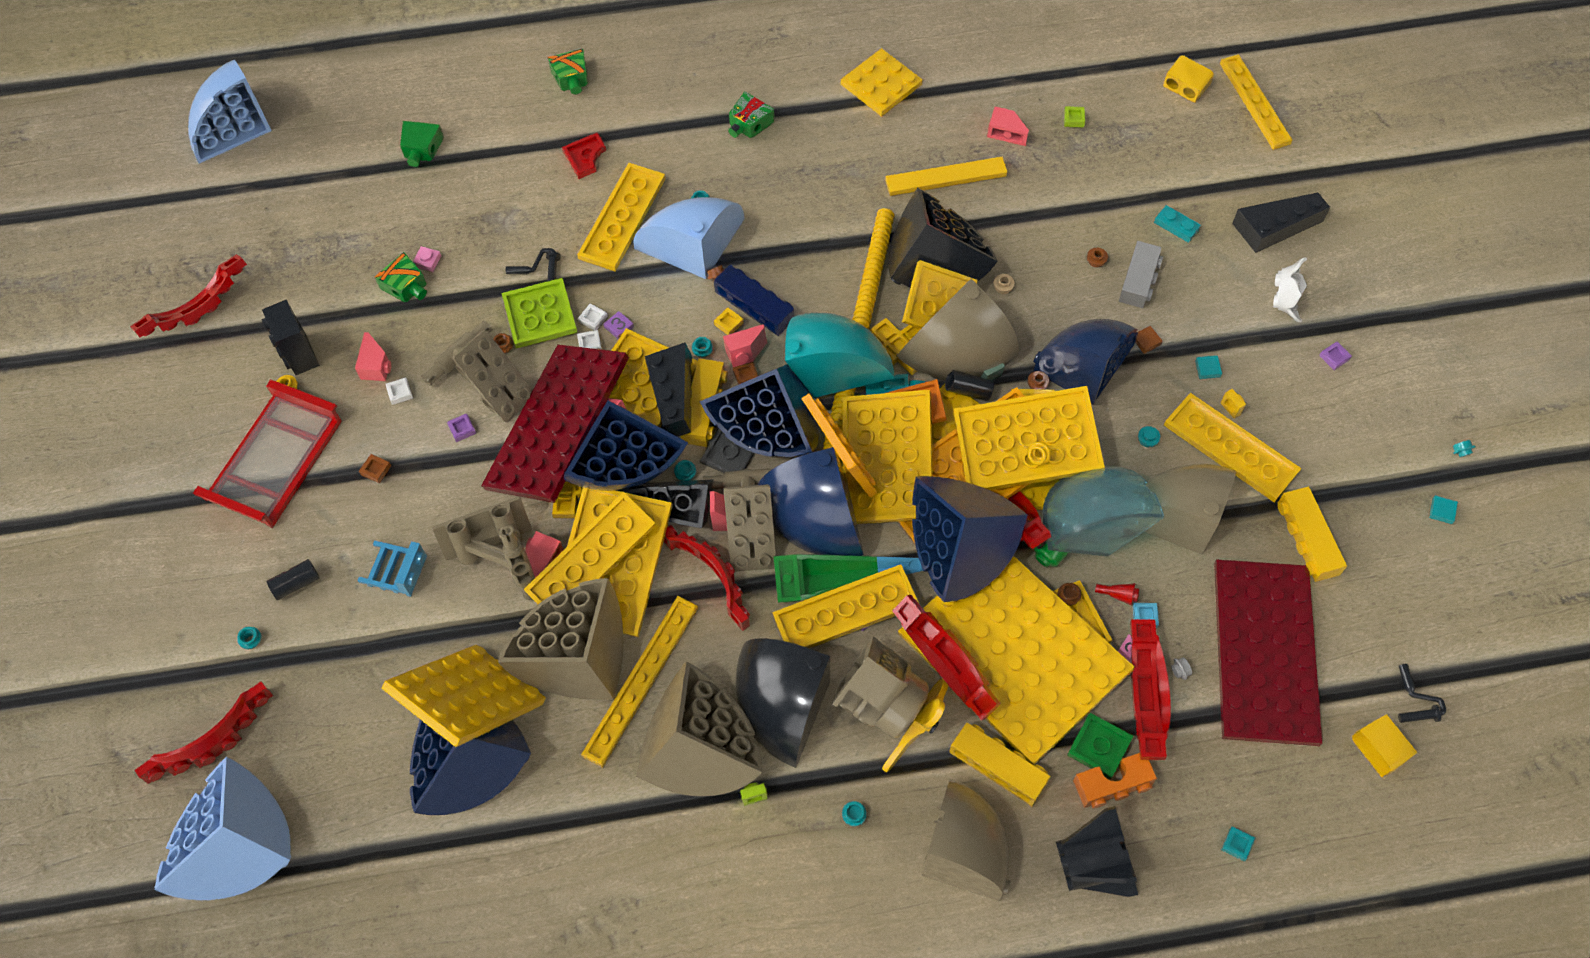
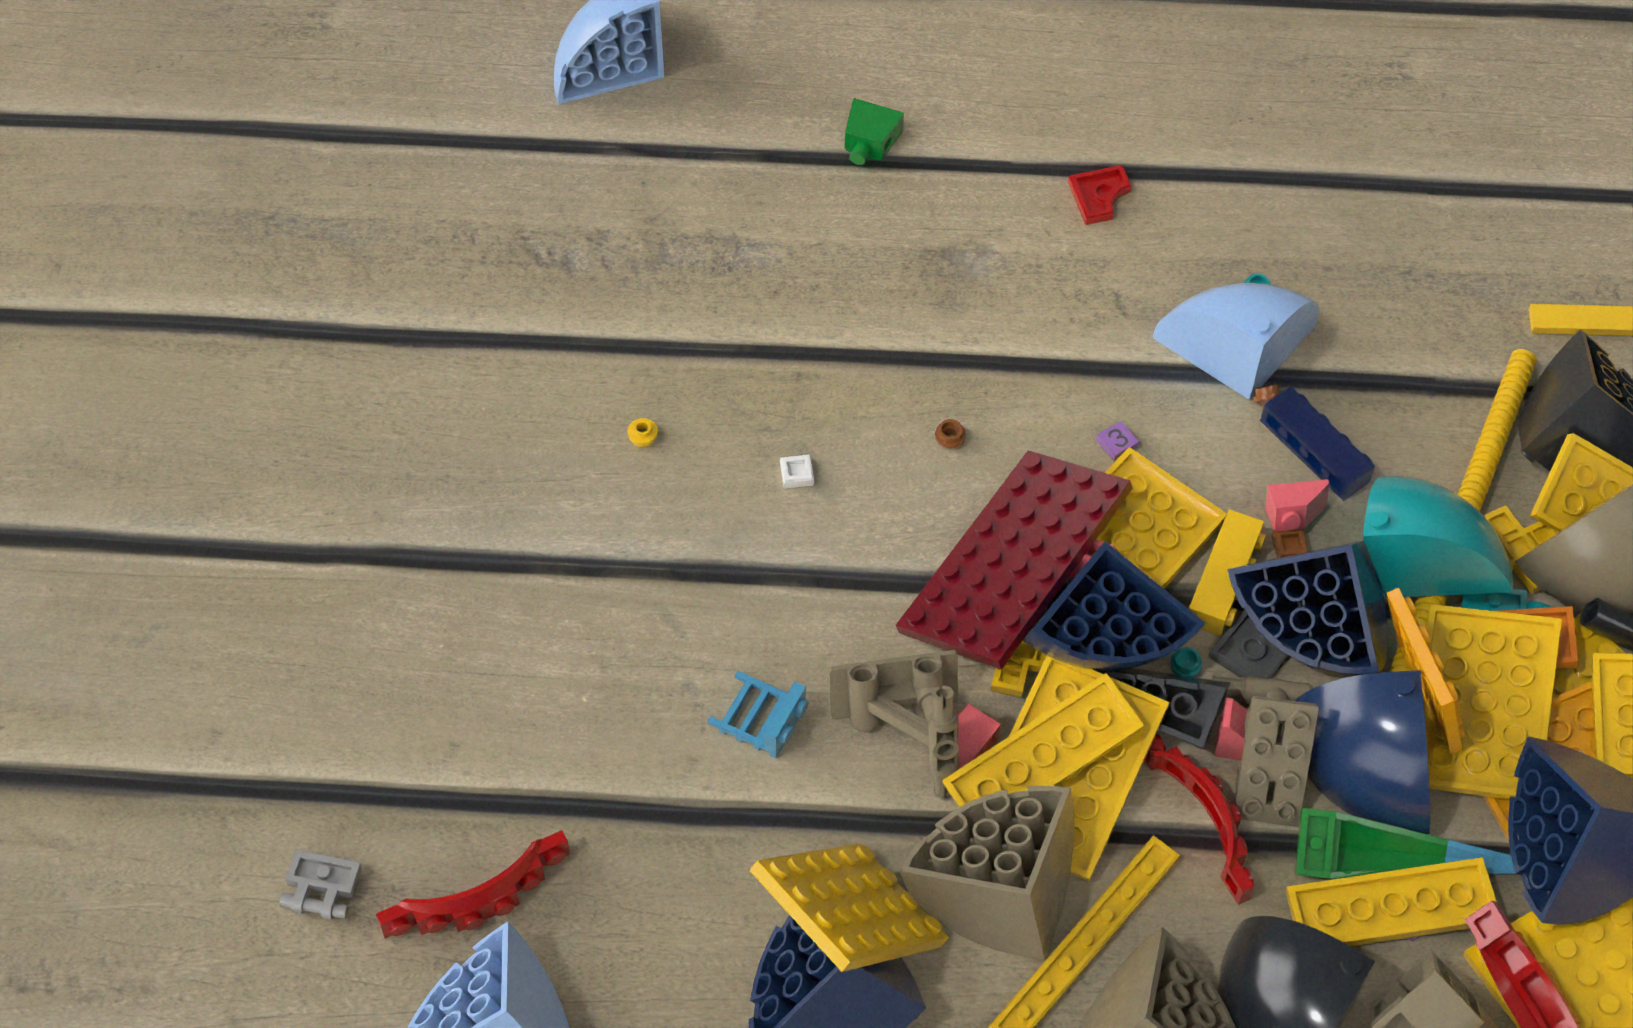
camera: 10 degrees right, 5 degrees down
red piece [130,254,247,338] -> none
clear piece [193,379,342,529] -> none
teal plate [237,627,262,650] -> none
black brick [262,299,320,376] -> none
black pin [266,559,320,601] -> none
coral slope [355,332,391,381] -> none
dark orange plate [359,454,391,484] -> none
torso [375,252,427,302] -> none
bright pink plate [413,246,441,272] -> none
dark tan plate [421,321,533,422] -> none
medium lavender tile [447,413,476,442] -> none
lime plate [501,278,578,349] -> none
black piece [505,248,560,282] -> none
torso [547,49,588,95] -> none
yellow plate [577,163,666,272] -> none
white tile [577,330,602,350] -> none
white tile [578,304,608,331] -> none
black wedge [645,342,692,437] -> none
teal plate [692,337,713,357] -> none
yellow plate [714,307,744,335] -> none
green torso [728,91,775,138] -> none
yellow plate [841,48,923,117] -> none
none -> light grey plate [280,850,362,920]

